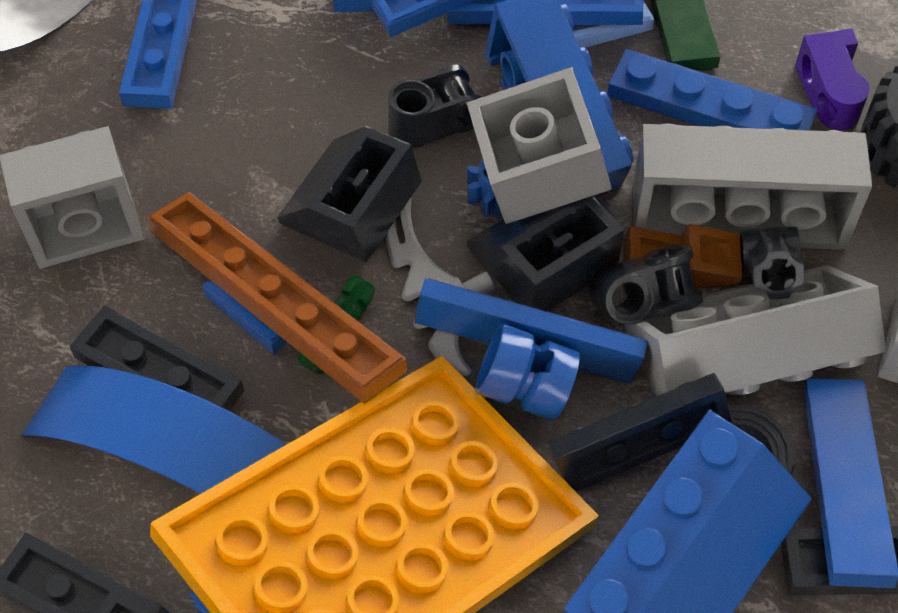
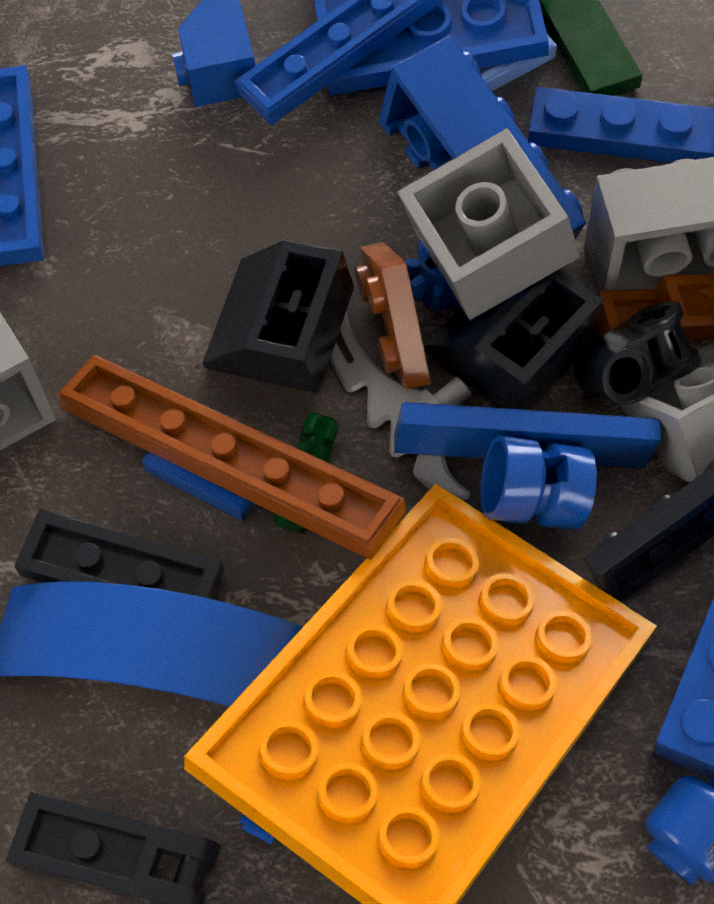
camera: 10 degrees left, 5 degrees up
black piece [388,65,482,148] -> none
none -> dark orange plate [355,242,431,390]

